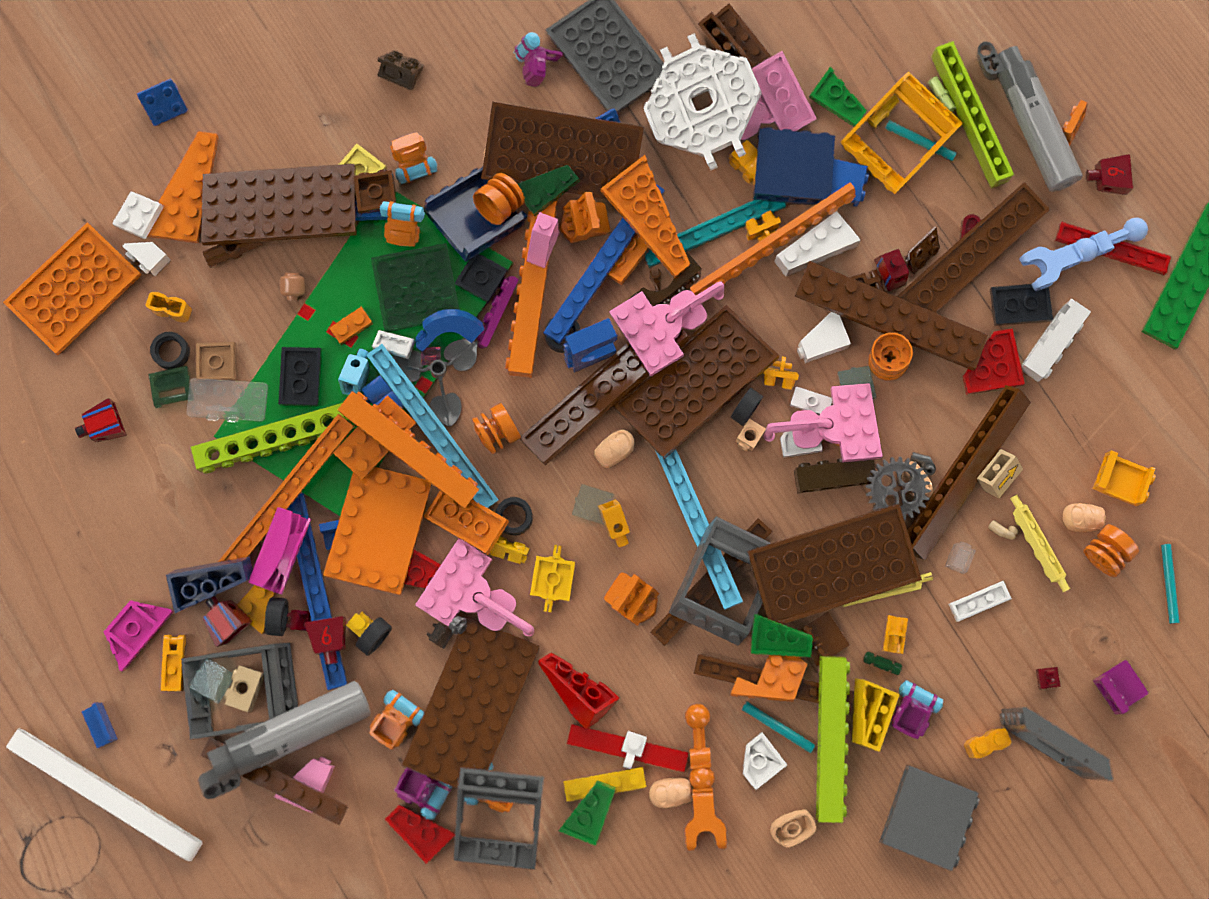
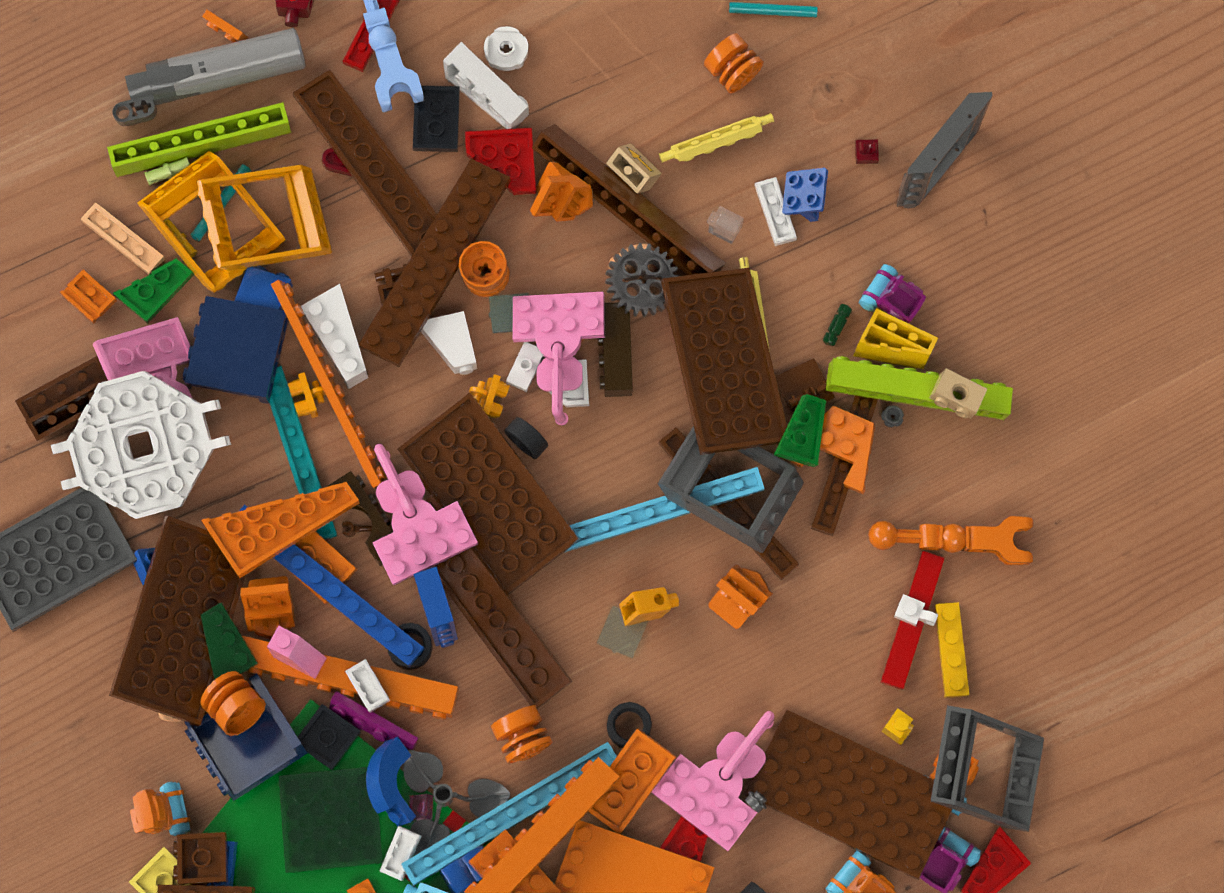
camera: 85 degrees left, 5 degrees down
dark brown bracket [377,50,424,90] -> none
orange piece [380,201,425,246] -> none
clear smoke tile [427,623,453,649] -> none
yellow hinge [490,537,530,564] -> none
magenta piece [514,32,563,87] -> none
yellow plate [530,545,575,613] -> none
red wedge [538,652,619,730] -> none
green wing [558,780,616,846] -> none
light nougat piece [594,430,634,468] -> none
light nougat piece [649,778,693,808] -> none
light orange brick [729,140,757,185] -> none
light nougat brick [736,418,766,451] -> none
teal piece [742,701,815,753] -> none
white plate [743,732,787,790] -> none
light nougat piece [770,809,816,848] -> none
dark red torso [874,249,909,292] -> none
dark grey panel [879,765,979,871] -> none
light orange hips [882,615,908,654] -> none
reddish brown hinge [904,226,940,274] -> none
dark grey arm [910,452,936,476] -> none
light orange brick [963,728,1012,758] -> none
tan arm [988,520,1019,540] -> none
light nougat piece [1063,503,1106,532] -> none
light orange panel [1093,450,1156,507] -> none
magenta bracket [1093,660,1148,715] -> none
none -> orange plate [60,270,117,324]
none -> light nougat plate [81,203,165,275]
none -> light orange window [197,165,332,271]
none -> white plate [345,659,390,713]
none -> white plate [484,26,528,71]
none -> orange piece [530,162,593,222]
none -> bracket [782,168,828,222]
none -> dark grey plate [881,405,904,428]
none -> yellow brick [881,708,914,745]
none -> tan brick [929,368,987,419]

